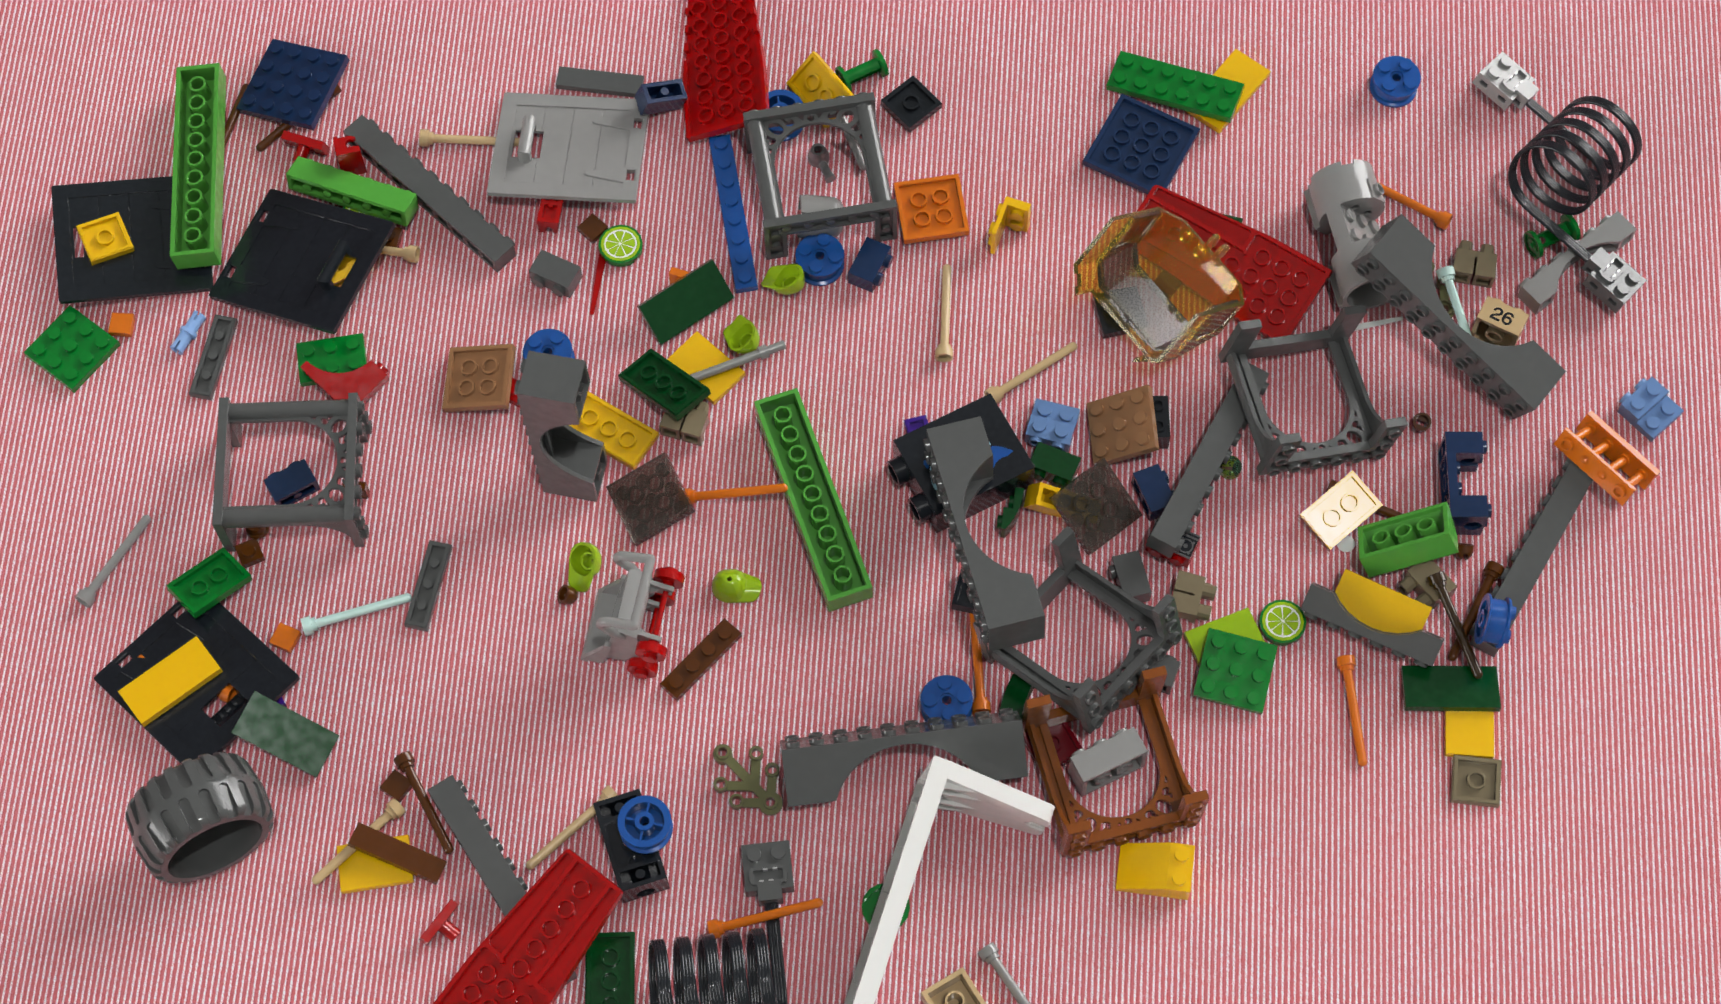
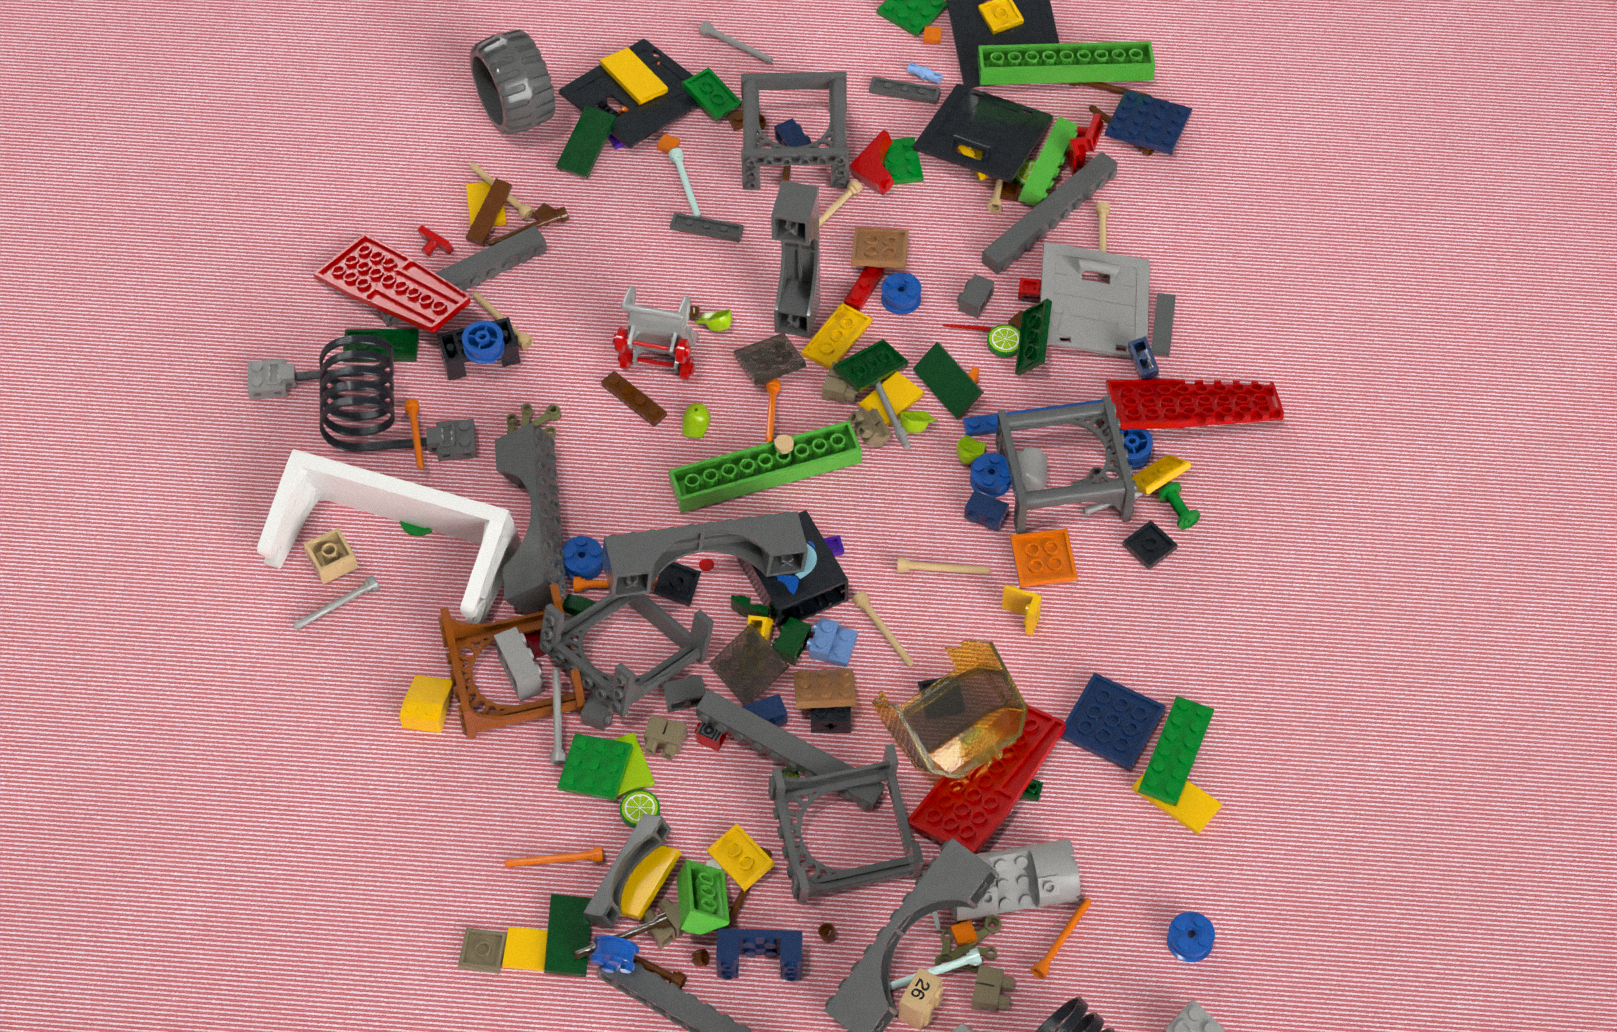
camera: 90 degrees right, 10 degrees down
none -> light grey piece [550,668,566,764]
none -> red sticker [699,558,714,571]
none -> tan tile [774,434,794,454]
none -> tan piece [819,179,862,227]
none -> dark tan hips [848,407,892,448]
none -> dark green tile [1015,298,1052,376]

